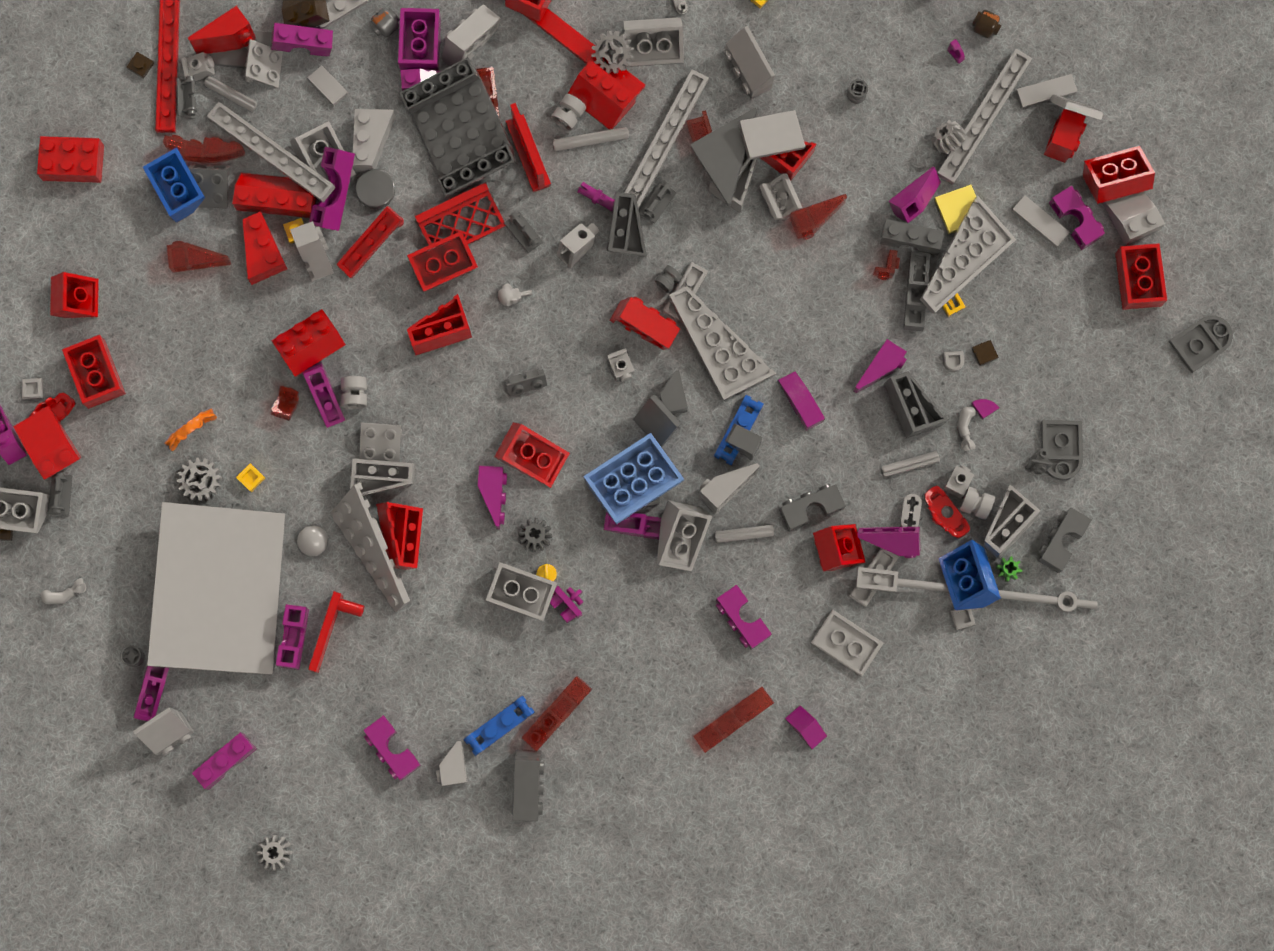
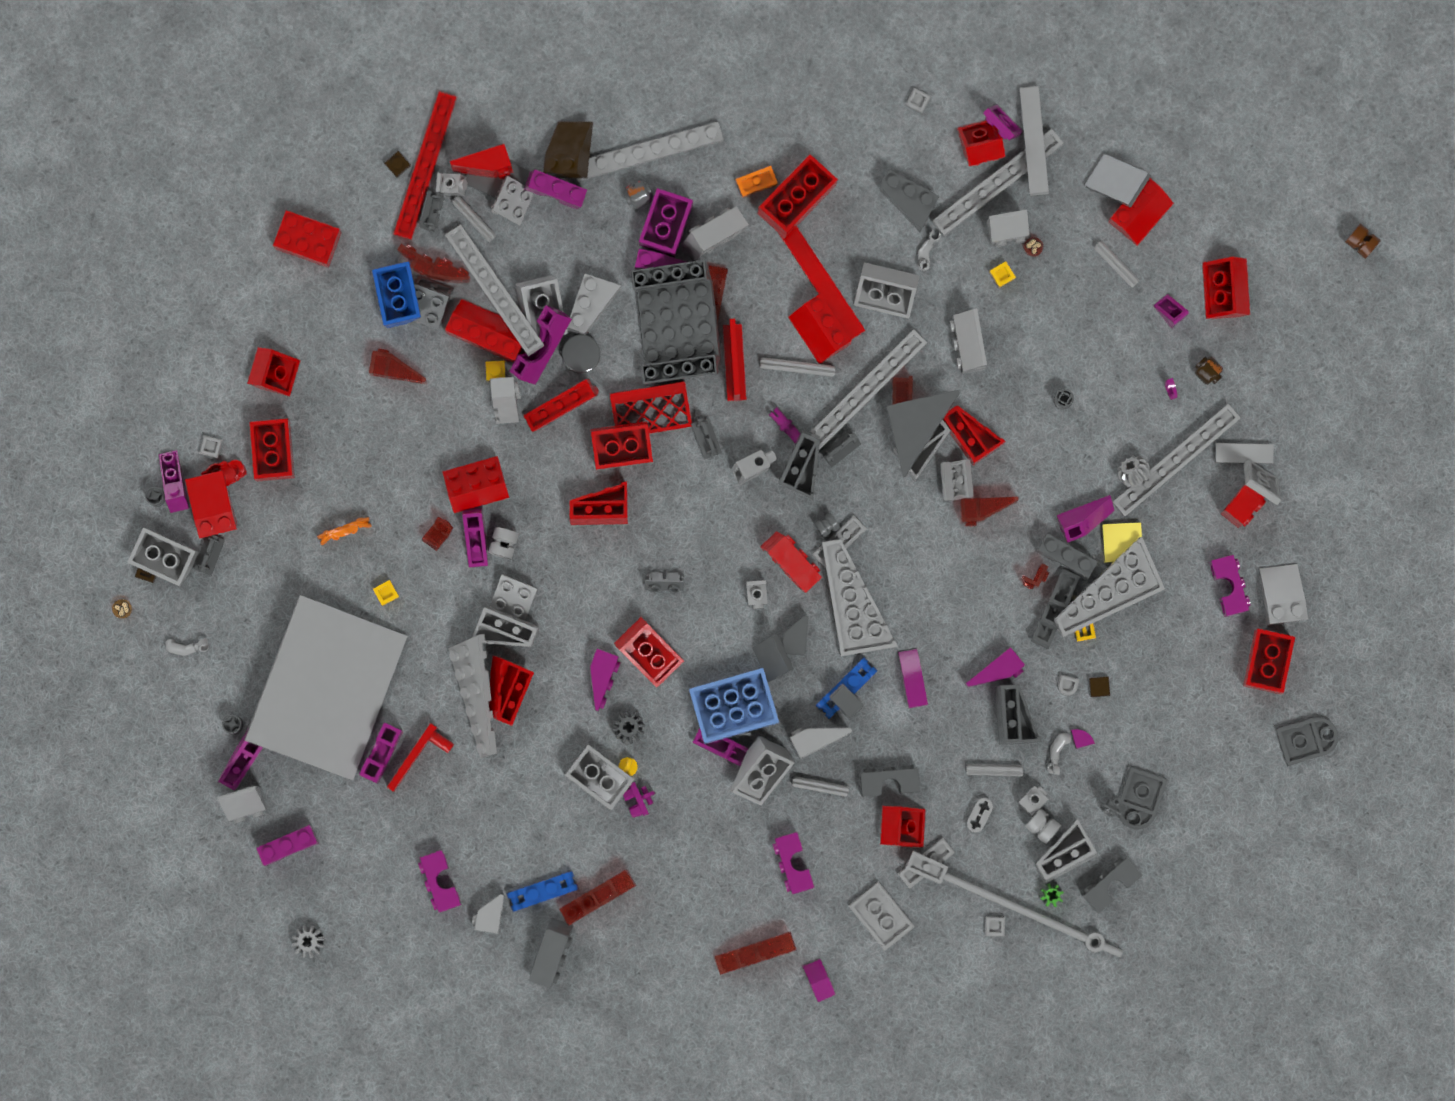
camera: 20 degrees right, 5 degrees up
light grey gear [177,458,222,502] -> none
red wedge [243,211,287,285] -> none
light grey hair [297,525,329,556] -> none
light grey tile [308,65,348,106] -> none
light grey piece [498,283,532,306] -> none
light grey wheel [551,94,586,131] -> none
light grey gear [592,31,634,73] -> none
light grey tile [738,110,805,160] -> none
magenta slope [858,527,921,558] -> none
red piece [924,485,970,539] -> none
blue slope [939,540,1001,610] -> none
light grey tile [1012,196,1070,248] -> none
red brick [1083,146,1155,204] -> none

